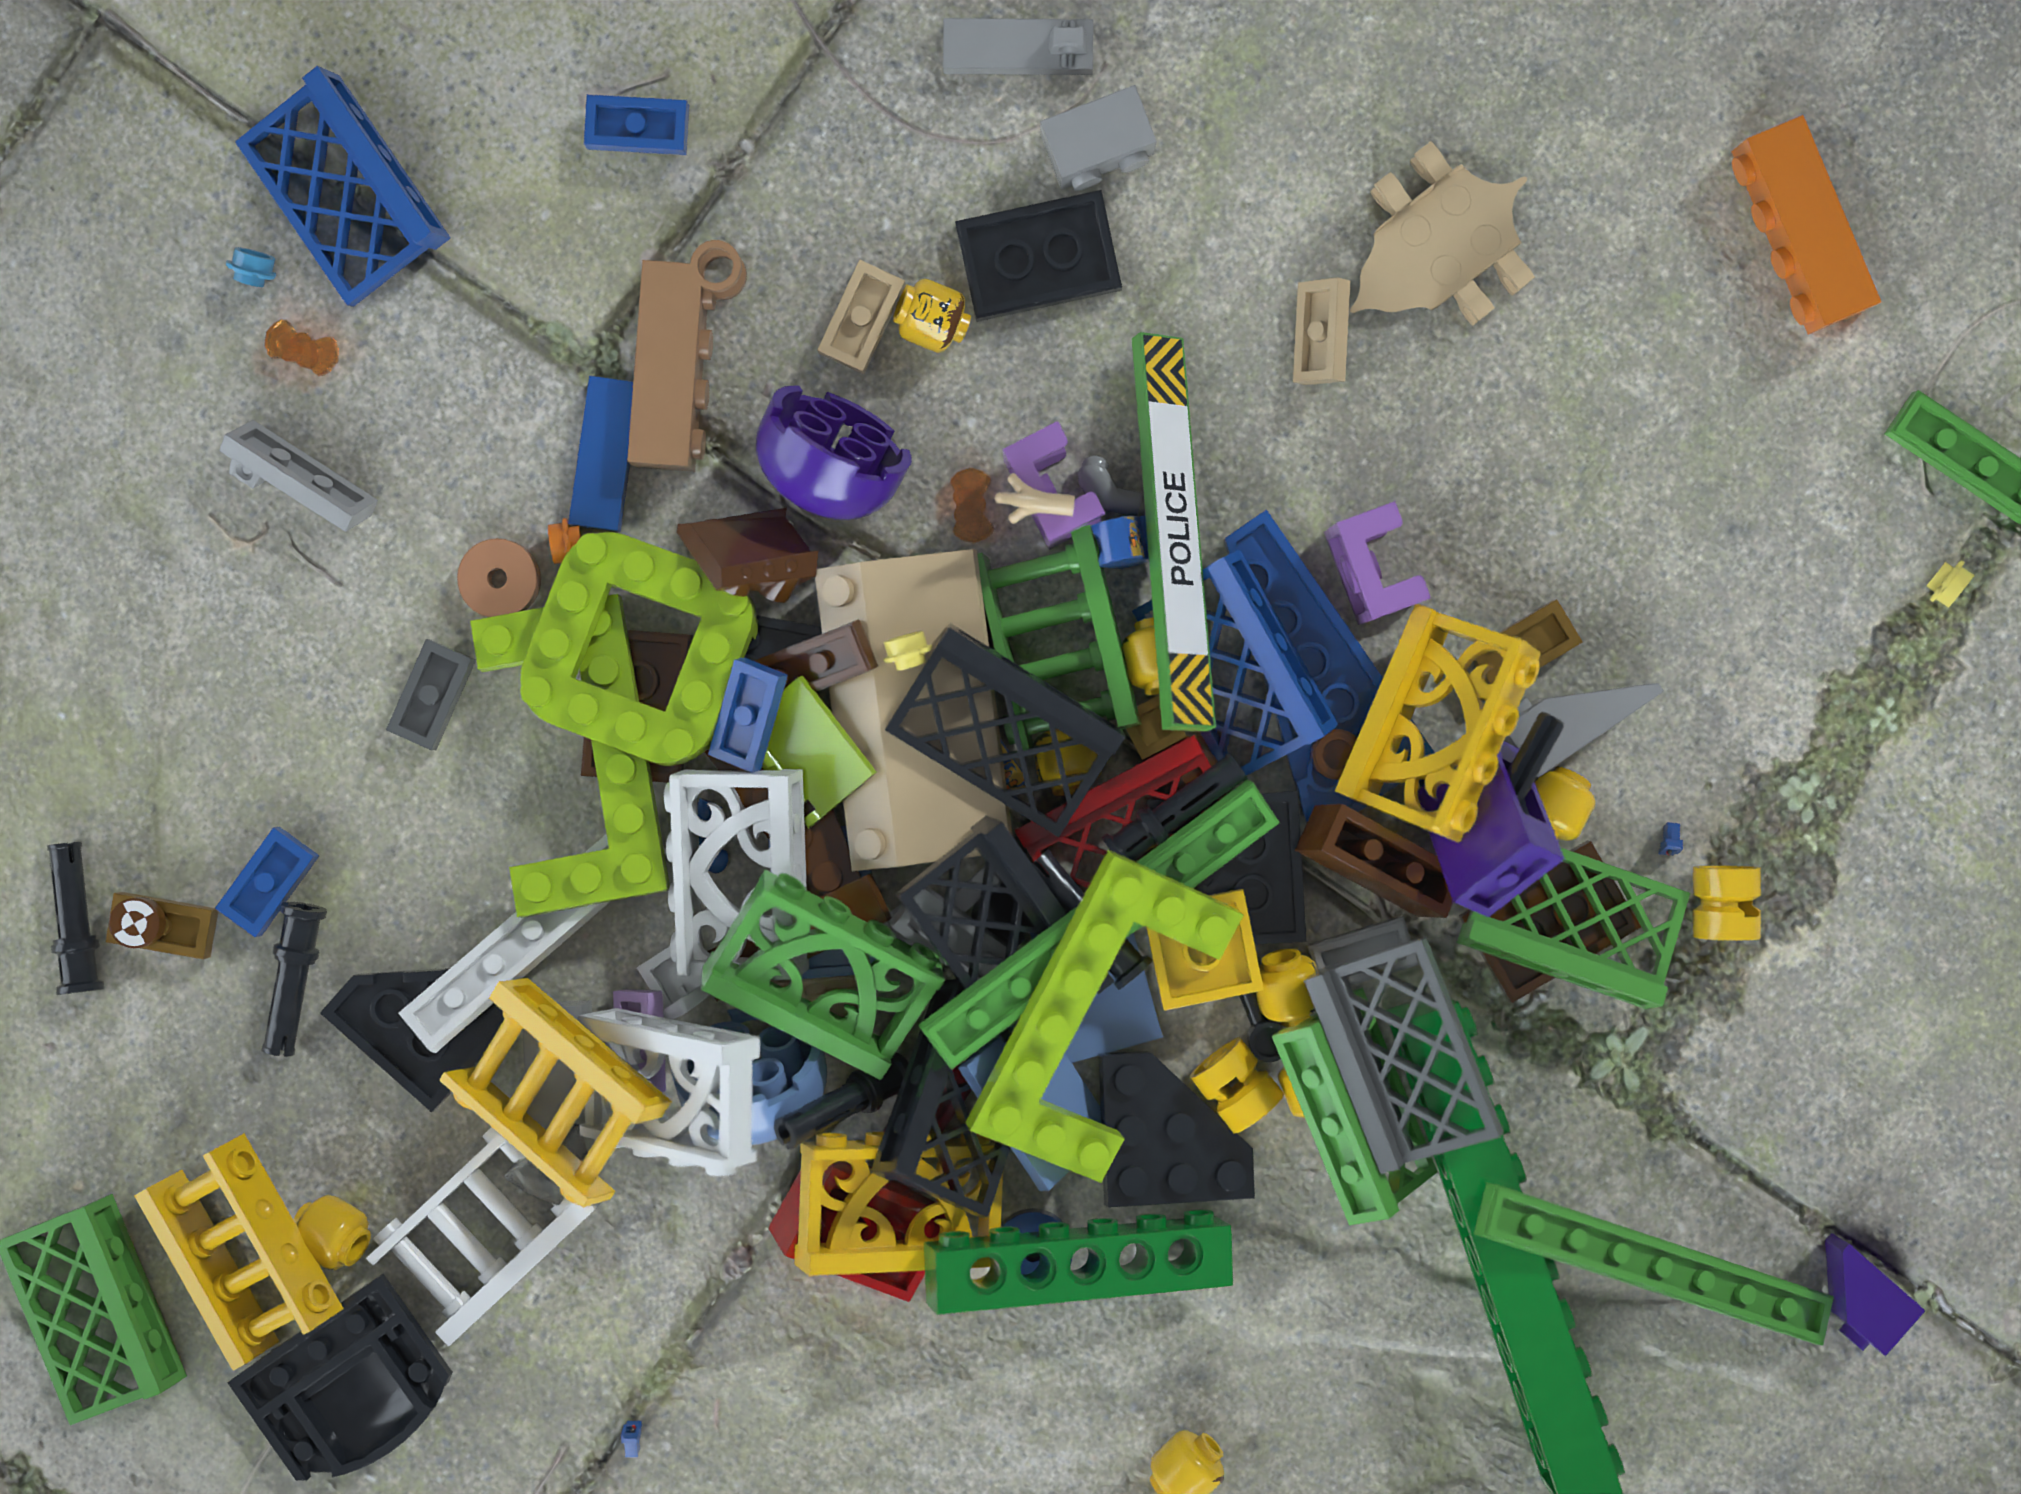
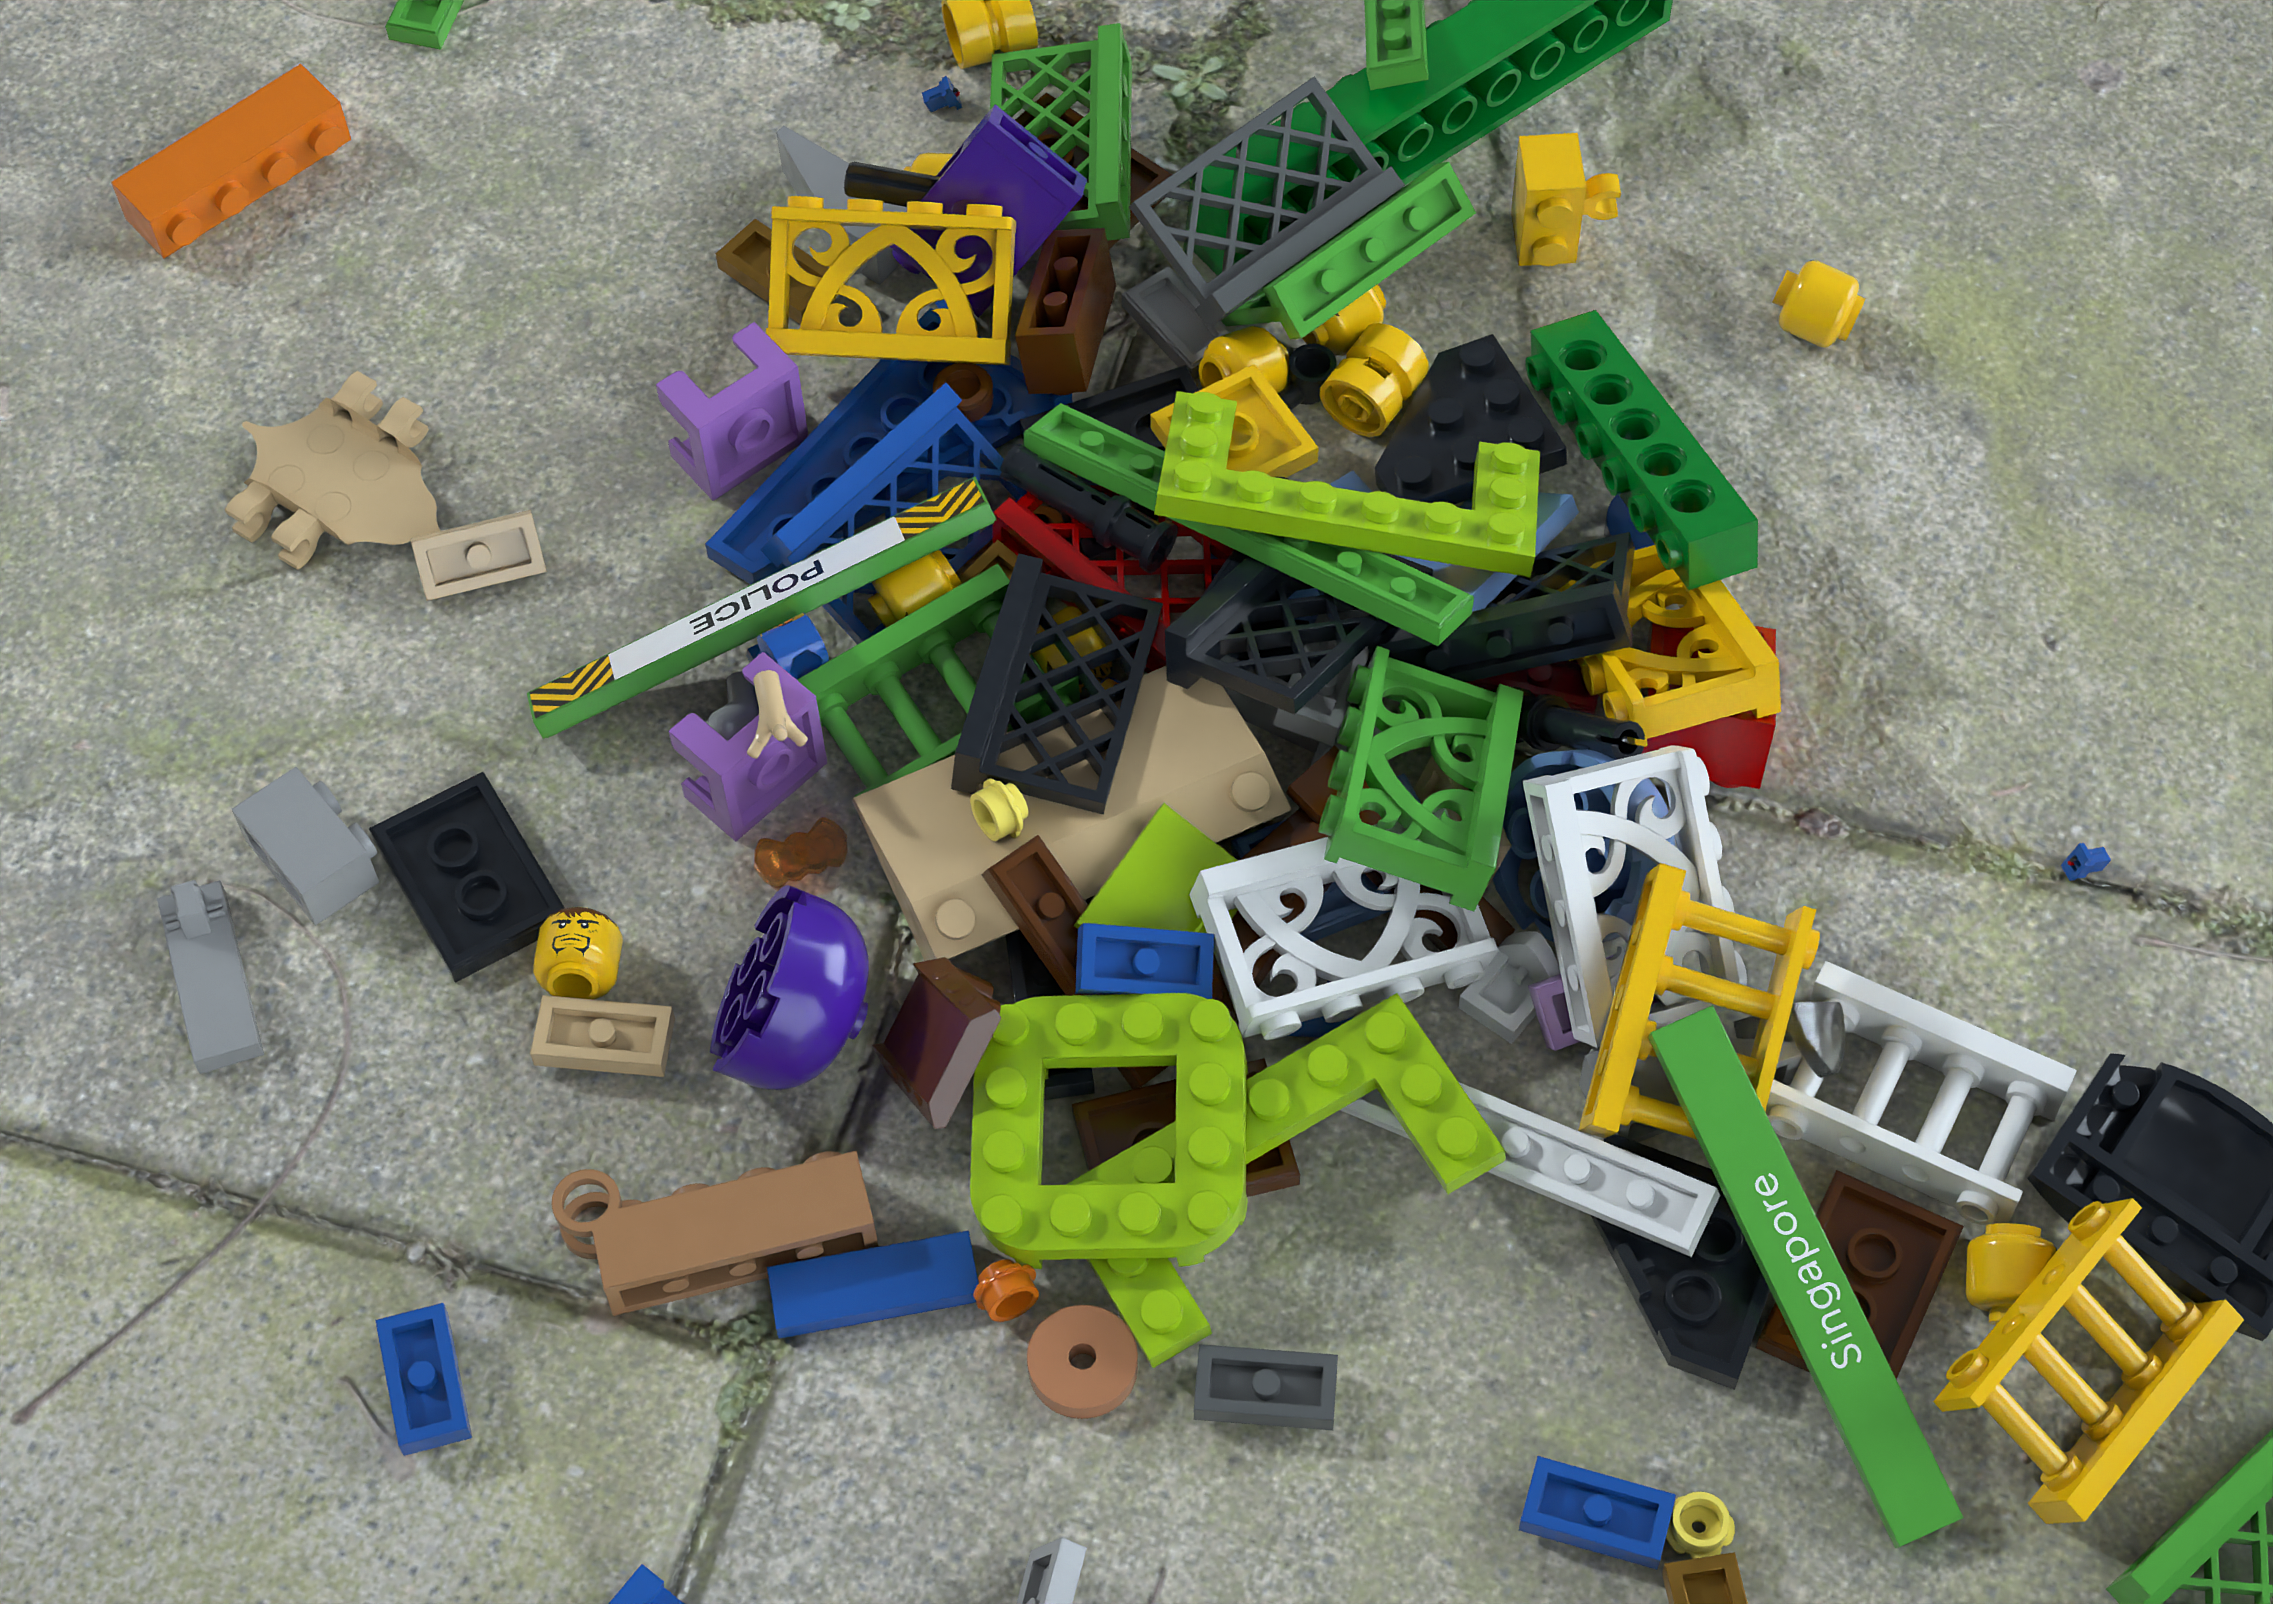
camera: 105 degrees left, 30 degrees down
black pin [261,902,327,1057] -> none
none -> yellow brick [1511,133,1621,266]
none -> bright green tile [1648,1005,1964,1548]
none -> light yellow plate [1666,1492,1735,1559]
none -> reddish brown tile [1755,1170,1964,1380]

